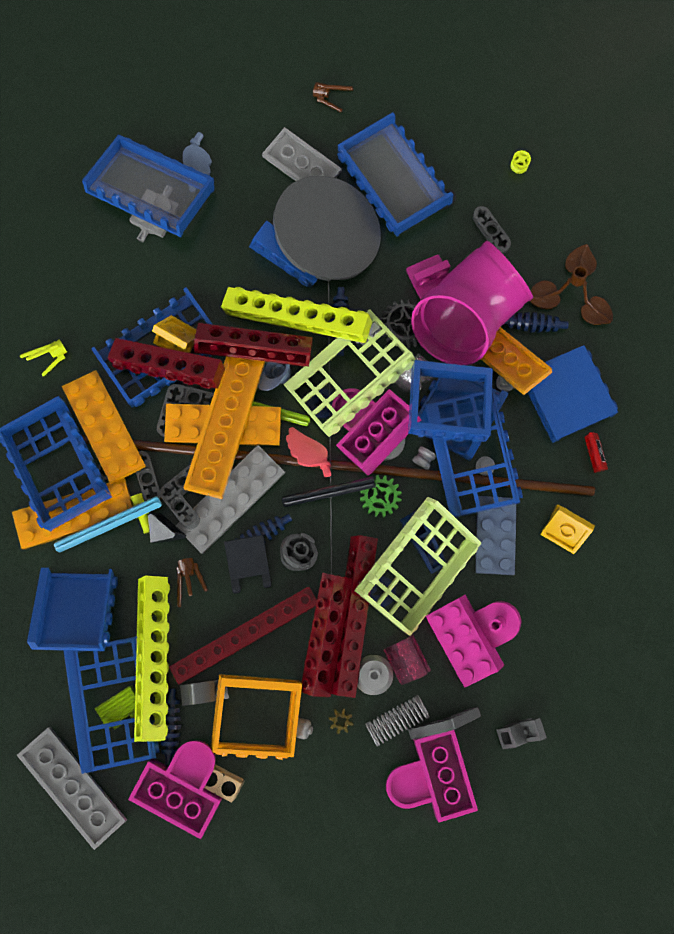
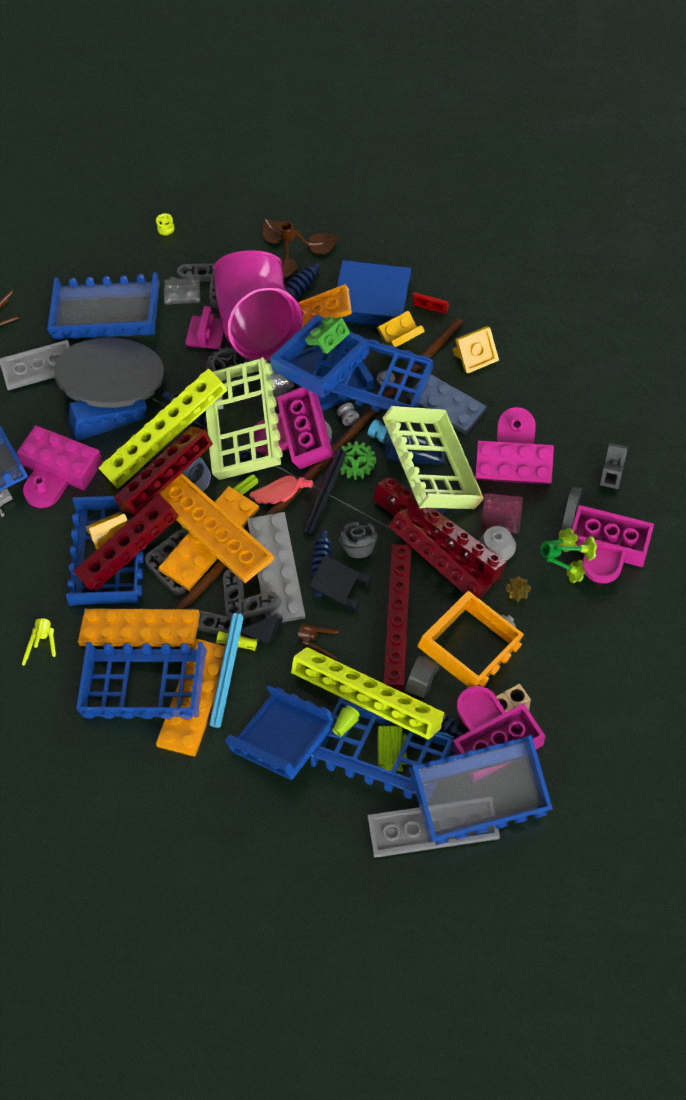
camera: 50 degrees left, 20 degrees down
light grey piece [365,695,430,746] -> none
none -> dark pink brick [17,425,103,508]
none -> clear plate [164,276,200,305]
none -> bright green bracket [305,317,350,354]
none -> lime cone [332,705,360,737]
none -> medium azure wheel [368,419,390,444]
none -> yellow bracket [377,311,425,347]
none -> clear window [408,735,553,845]
none -> lime plant [541,528,597,583]

